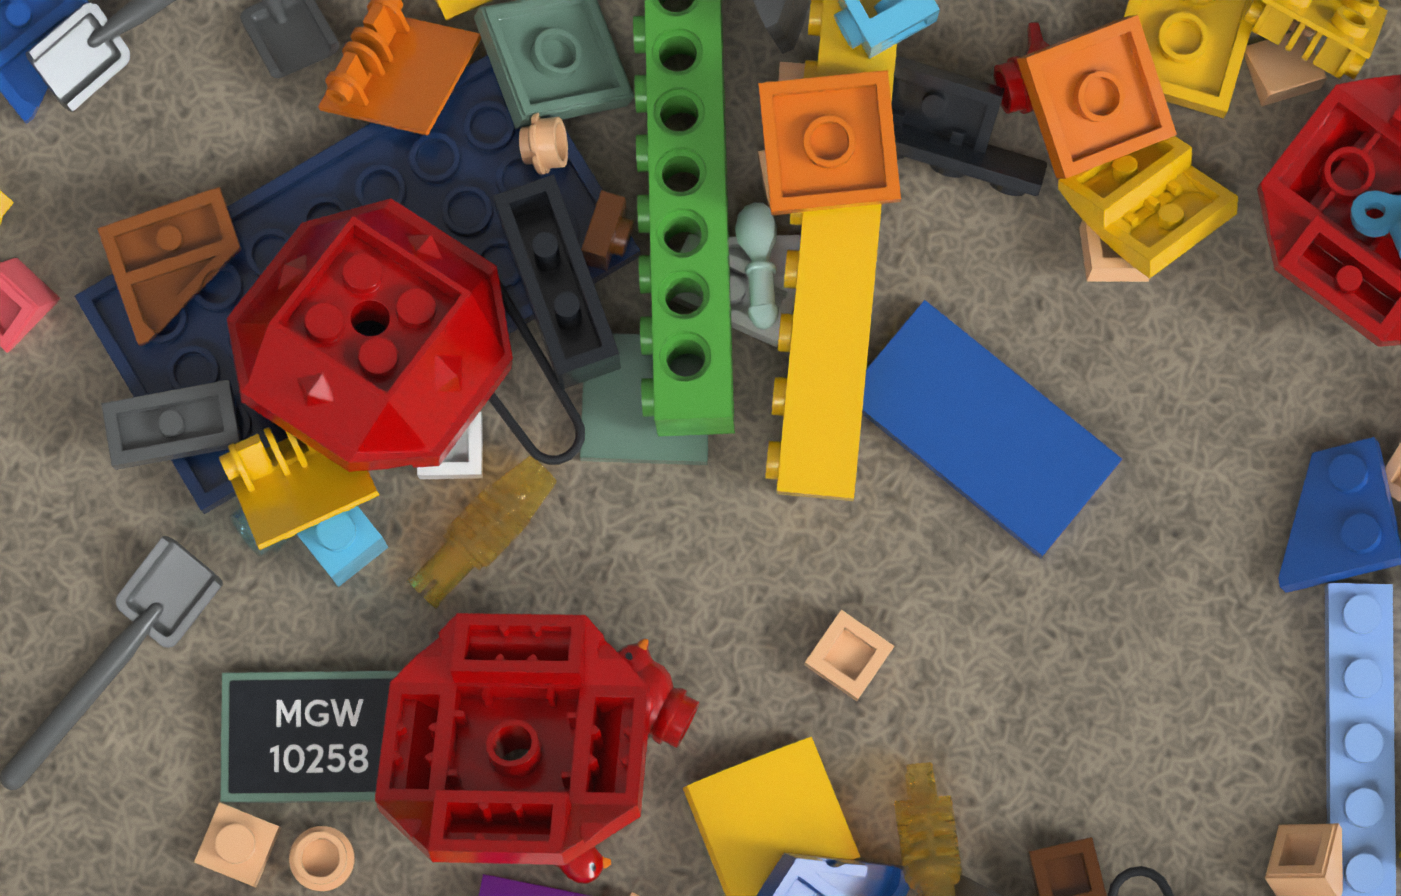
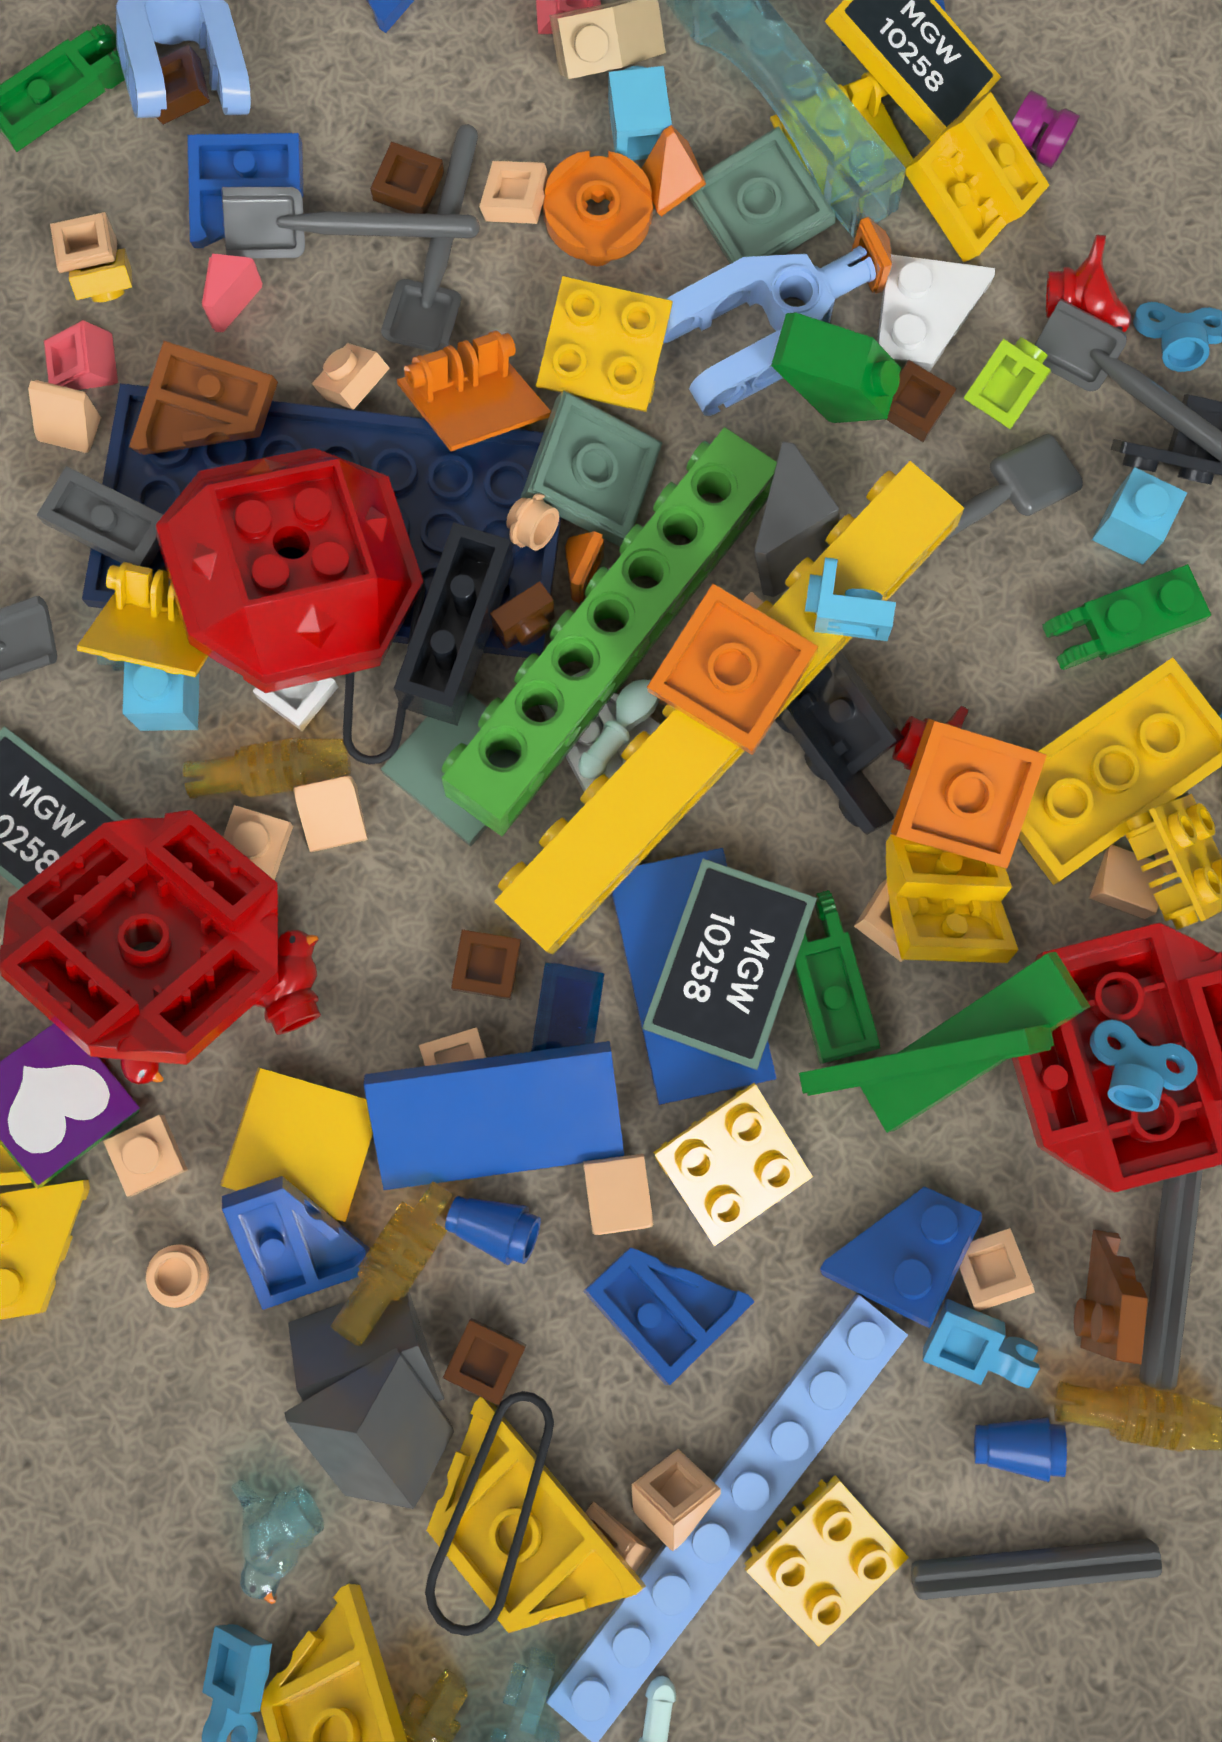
camera: 35 degrees right, 0 degrees up
none -> light nougat slope [28,380,101,453]
none -> coral slope [202,254,263,332]
none -> light nougat plate [223,805,293,880]
none -> light nougat slope [293,776,368,852]
none -> light nougat plate [312,343,390,410]
none -> tile [364,1041,624,1190]
none -> blue cone [445,1196,541,1265]
none -> reddish brown plate [451,929,522,1000]
none -> clear blue slope [531,961,605,1052]
none -> orange slope [565,531,604,603]
none -> light nougat slope [583,1153,654,1235]
none -> blue wing [583,1248,755,1385]
none -> black tile [642,859,817,1070]
none -> hinge [653,1083,813,1246]
none -> green hinge [793,890,881,1064]
none -> green tile [799,1024,1055,1096]
none -> green tile [860,952,1090,1133]

